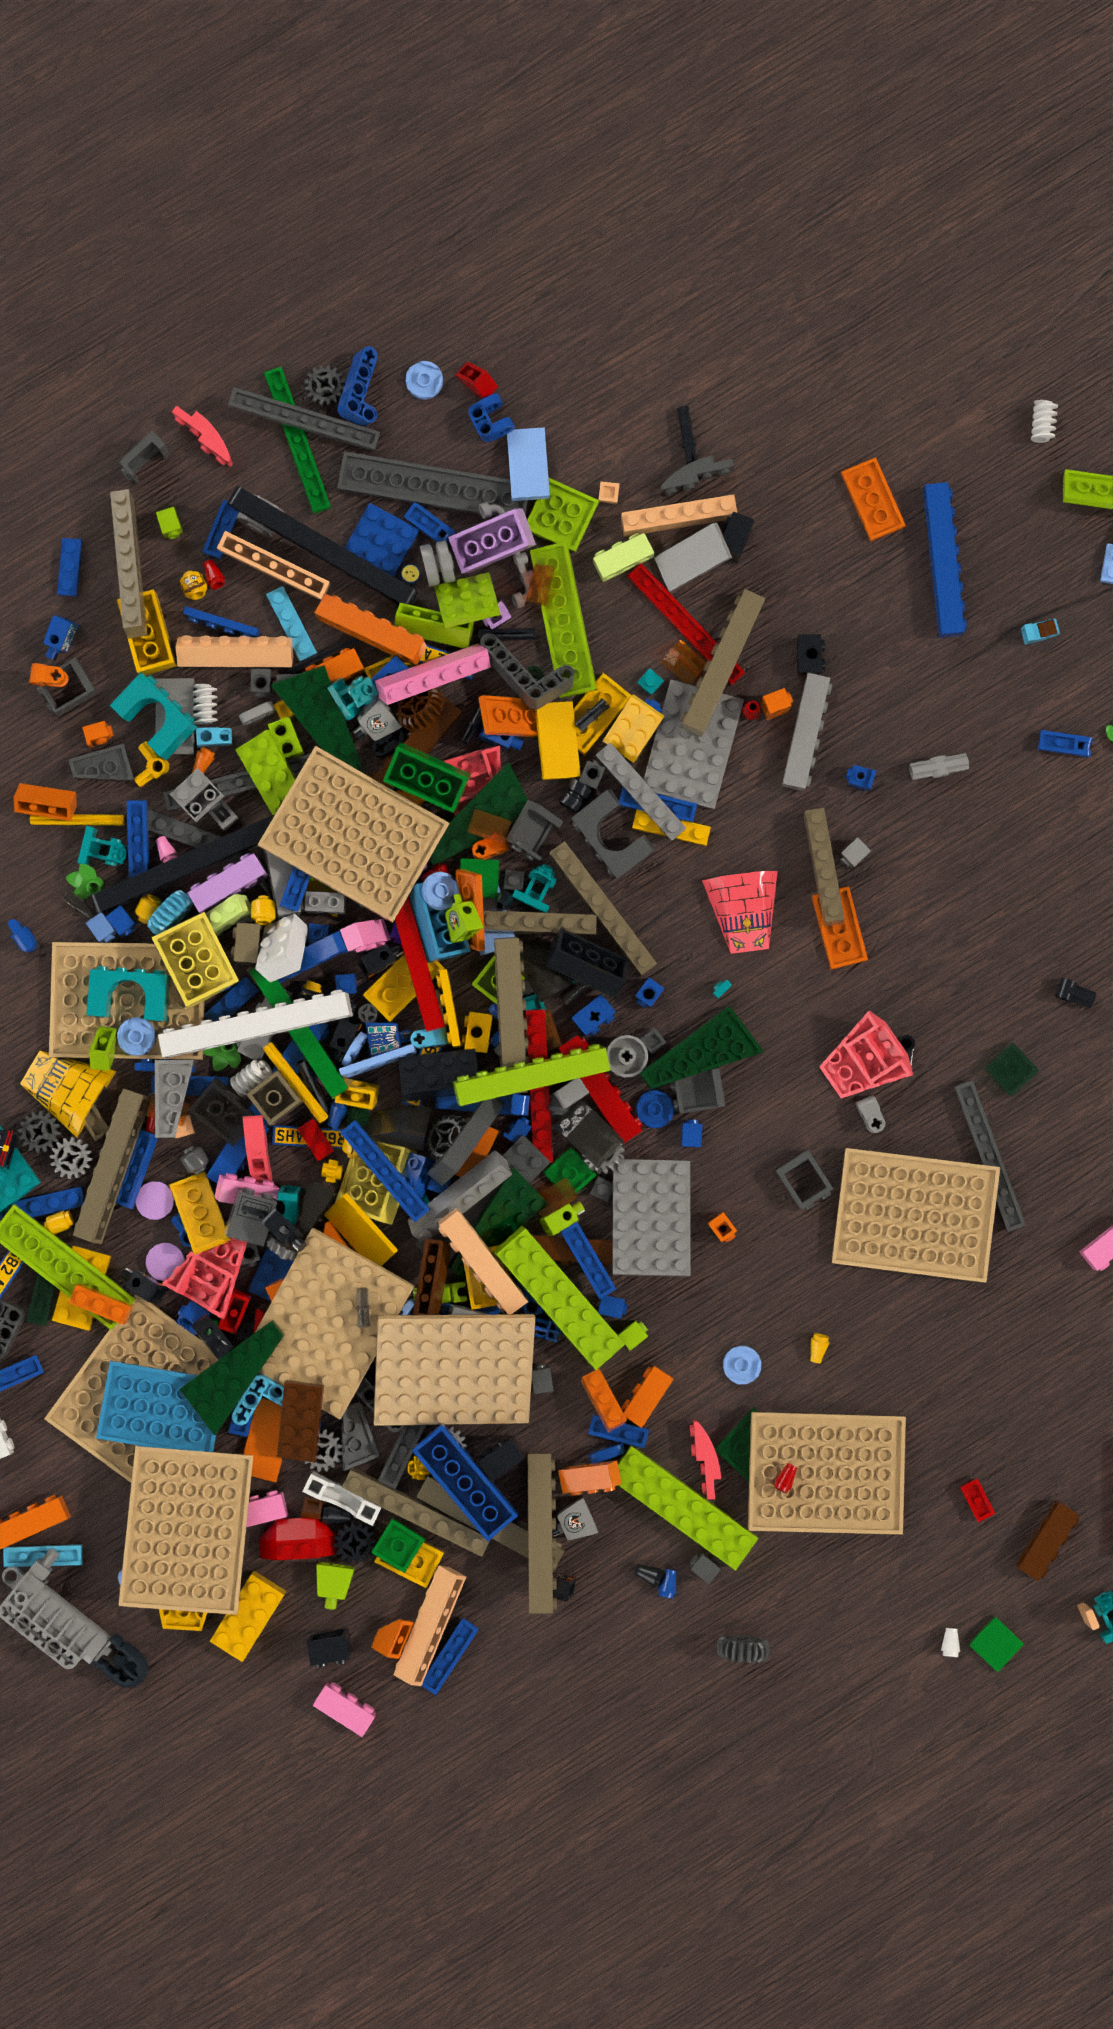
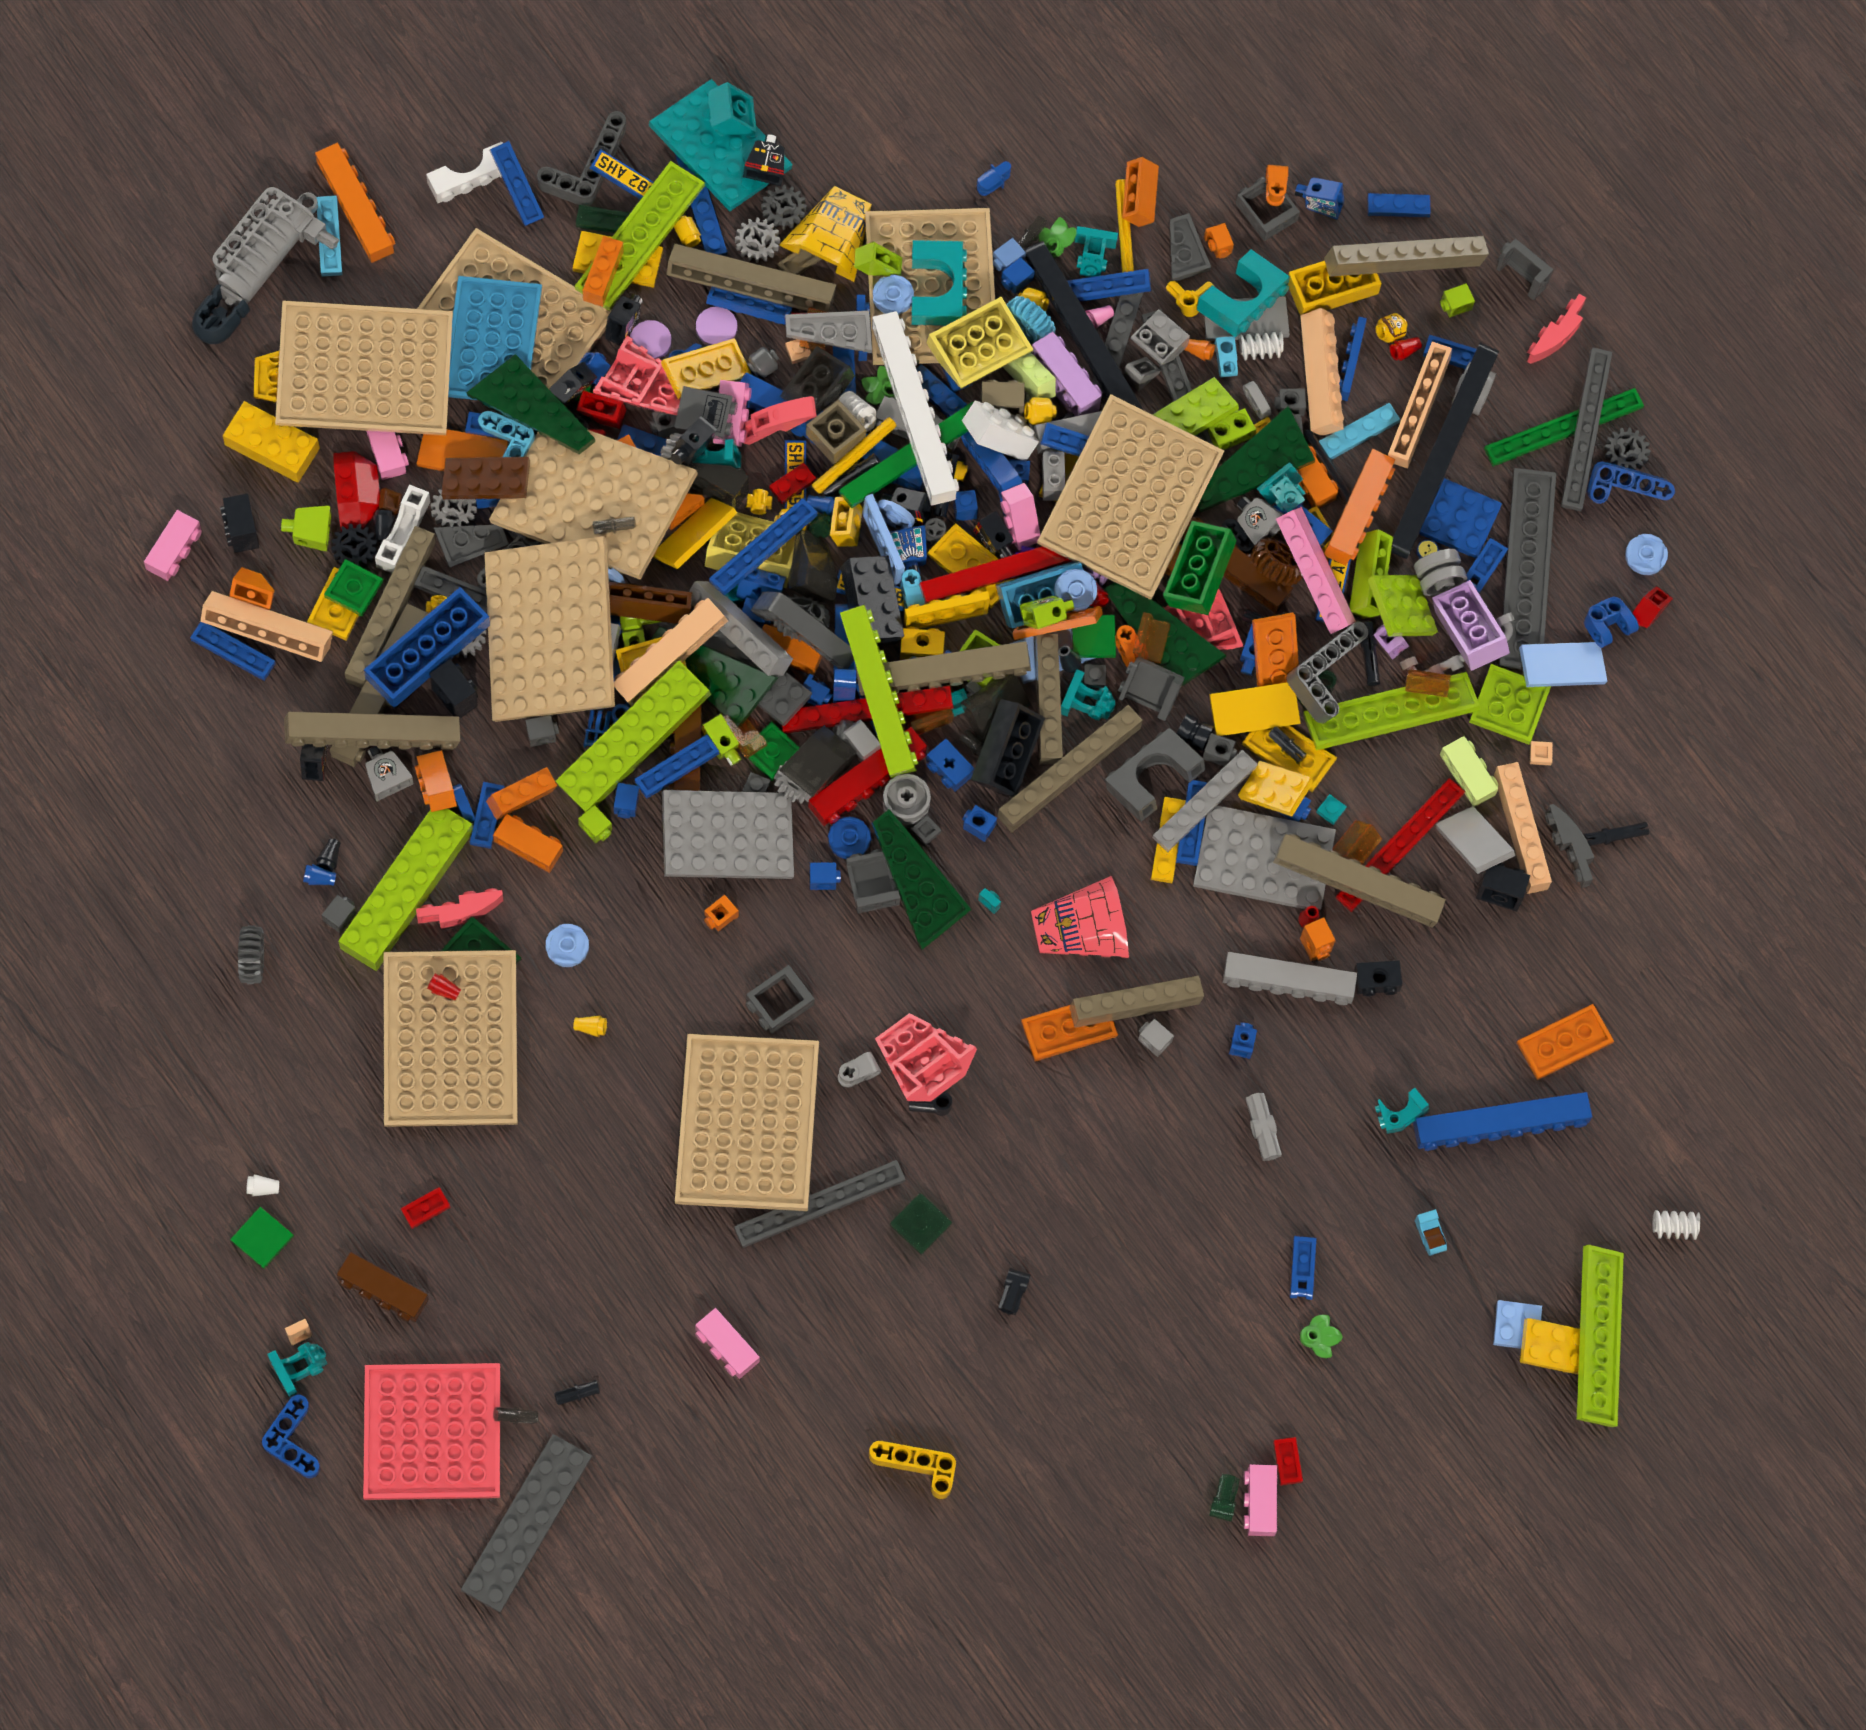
camera: 80 degrees right, 15 degrees down
none -> teal tile [1375,1088,1430,1134]

